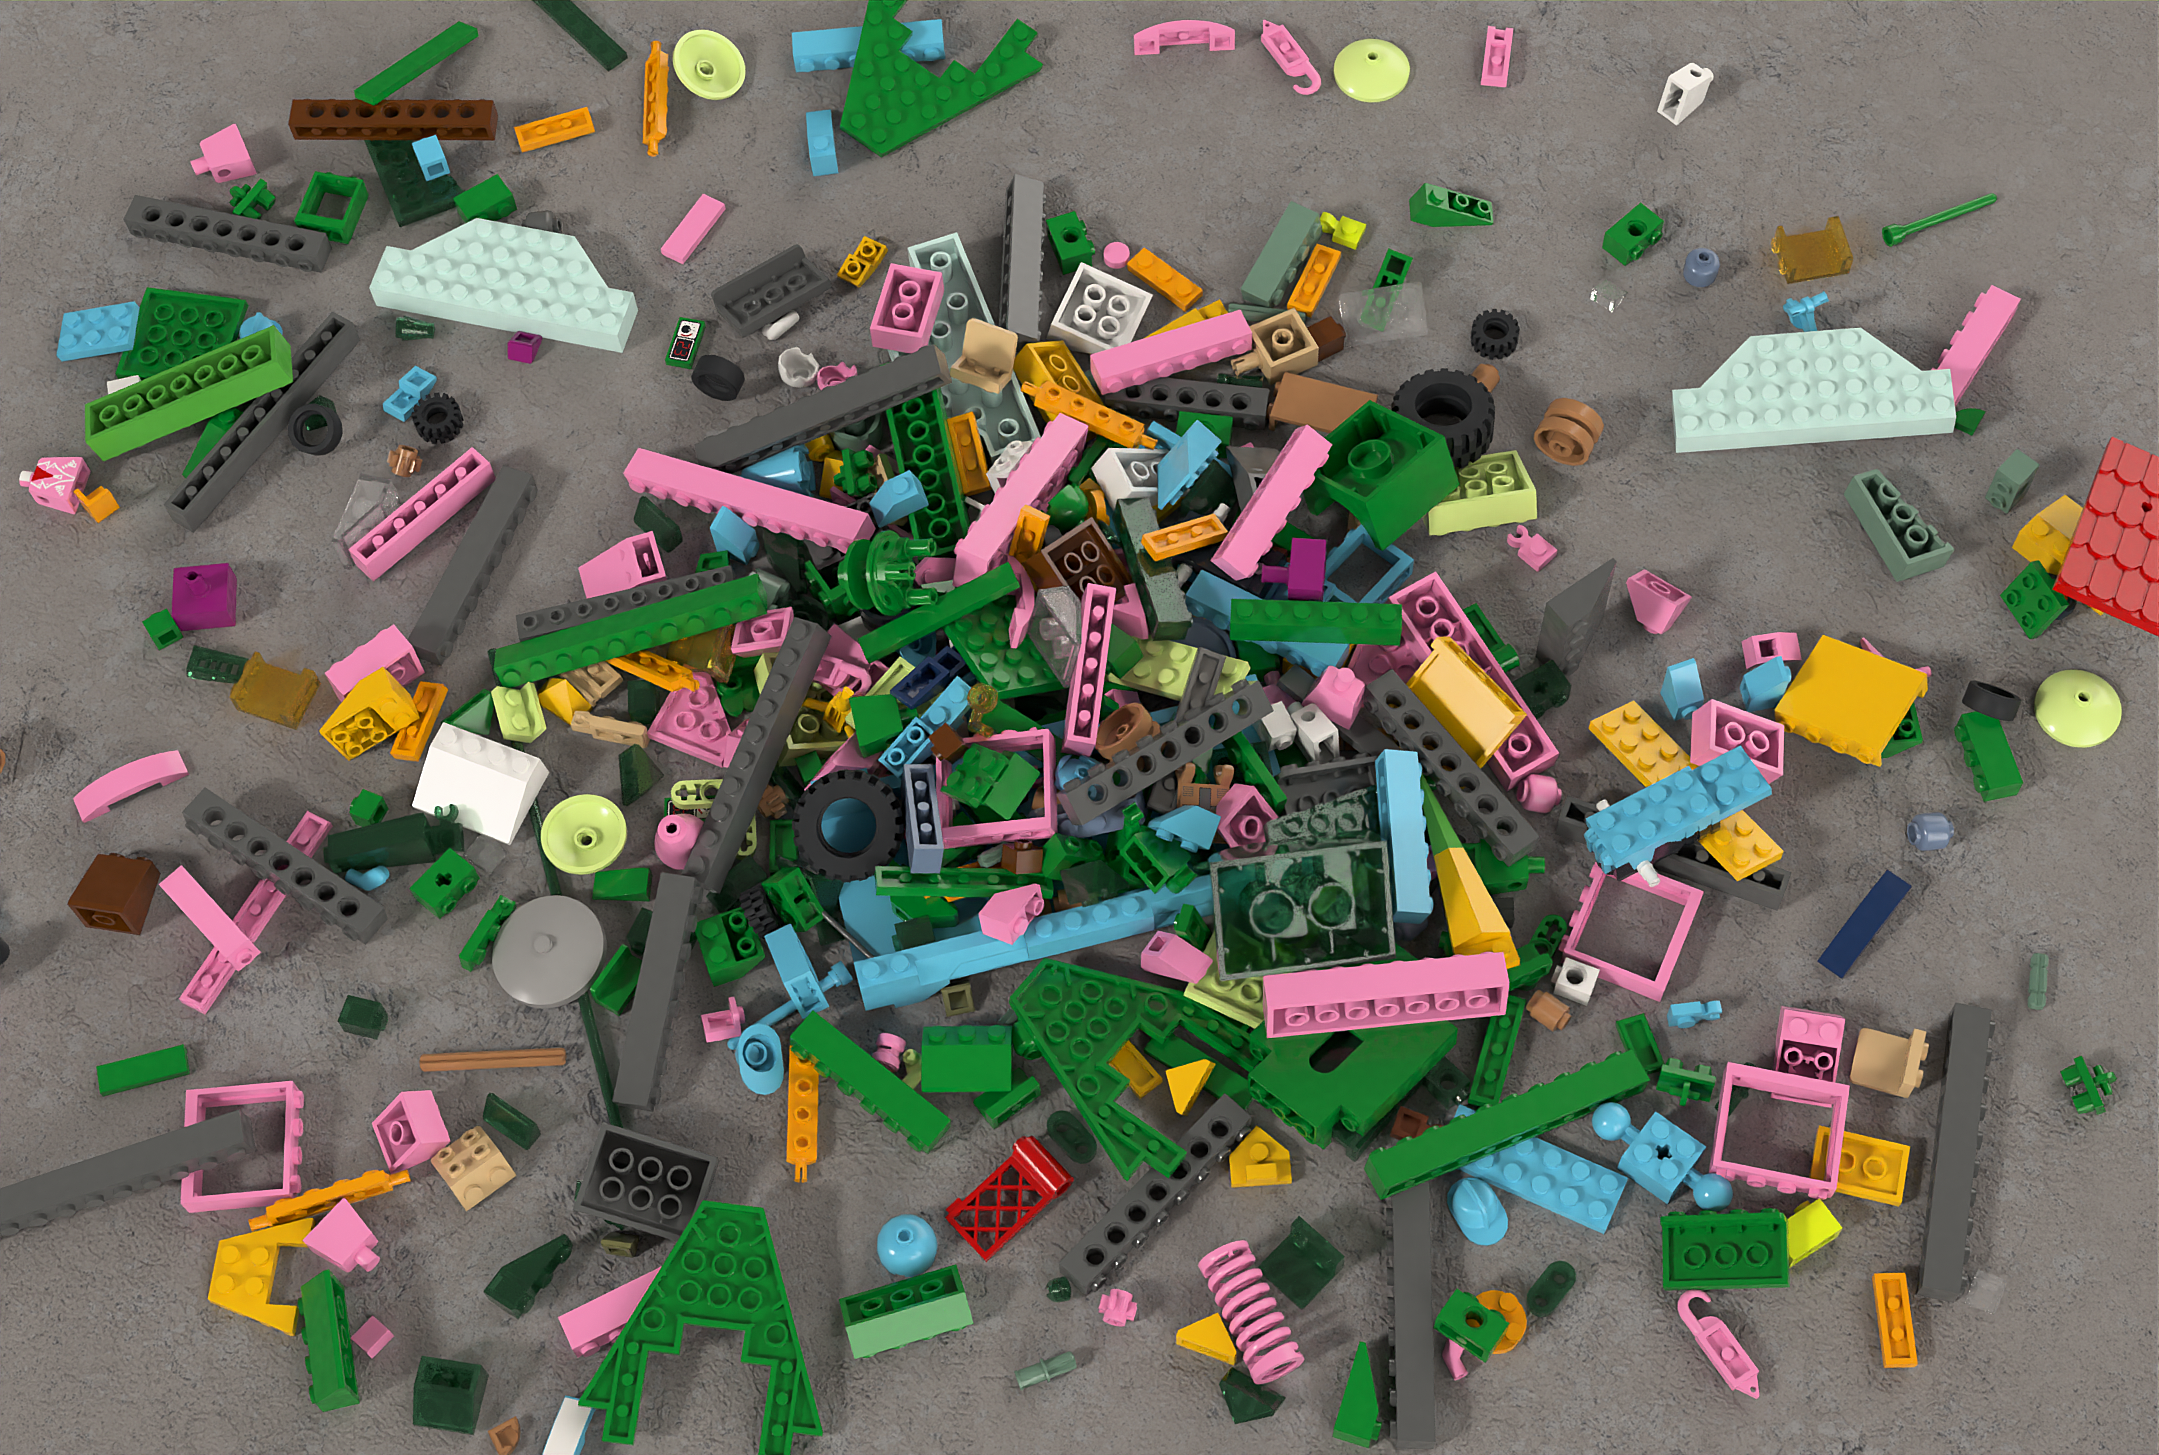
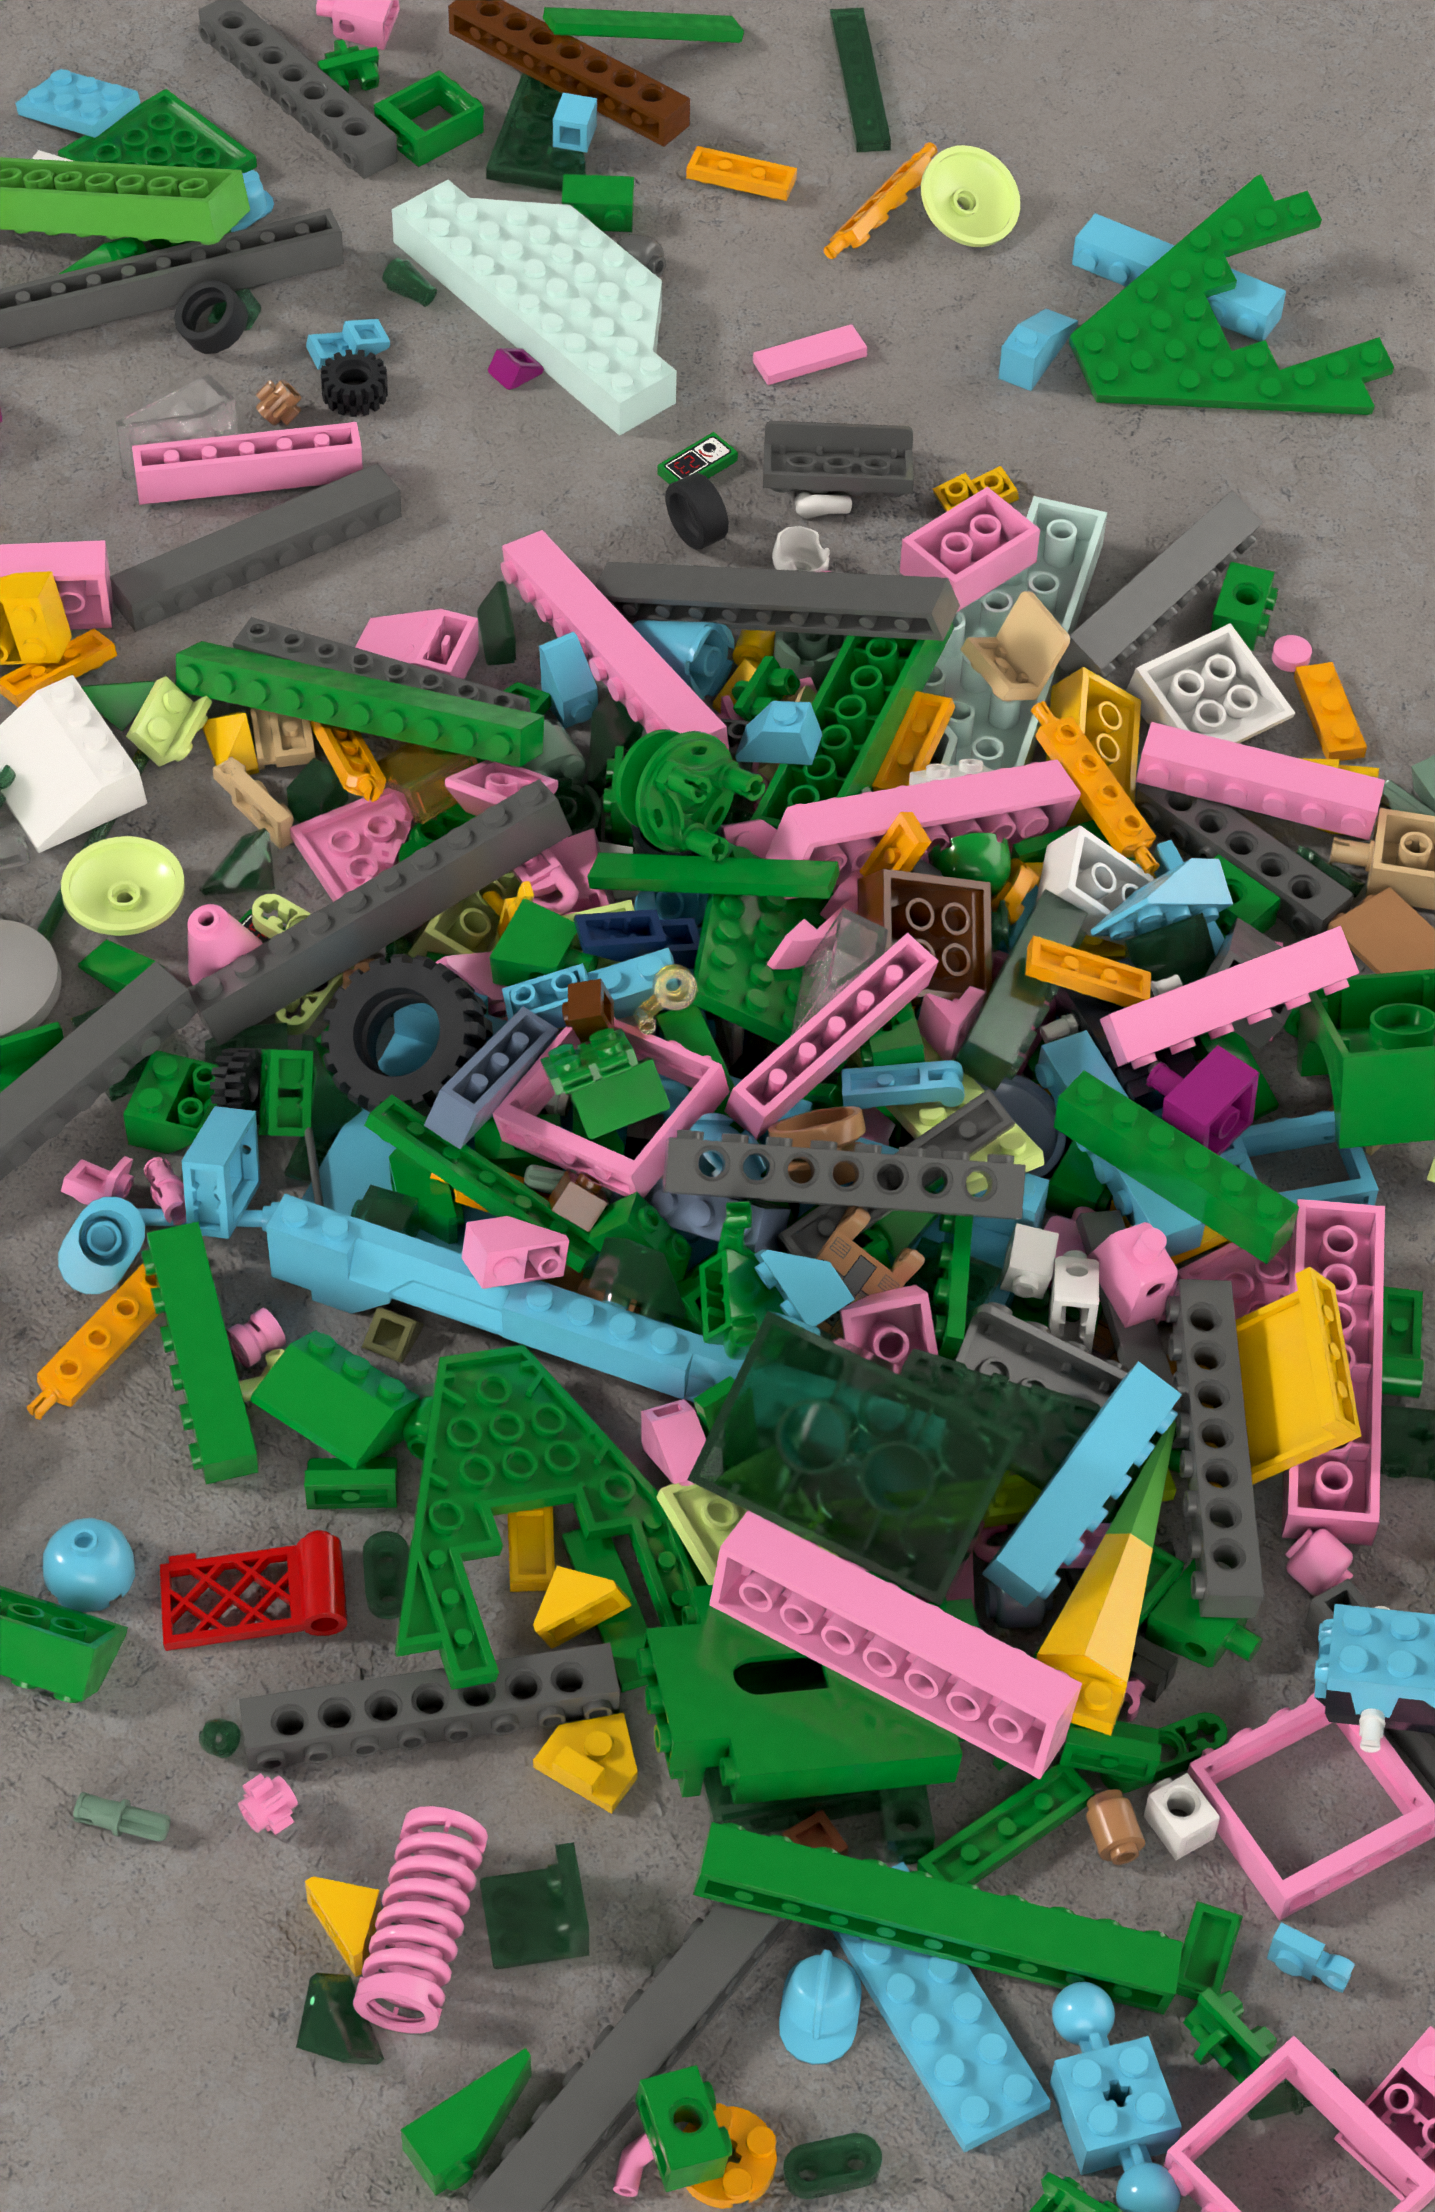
camera: 30 degrees right, 10 degrees down
none -> bright pink pin [144,1157,187,1225]
none -> medium azure plate [842,1060,965,1109]

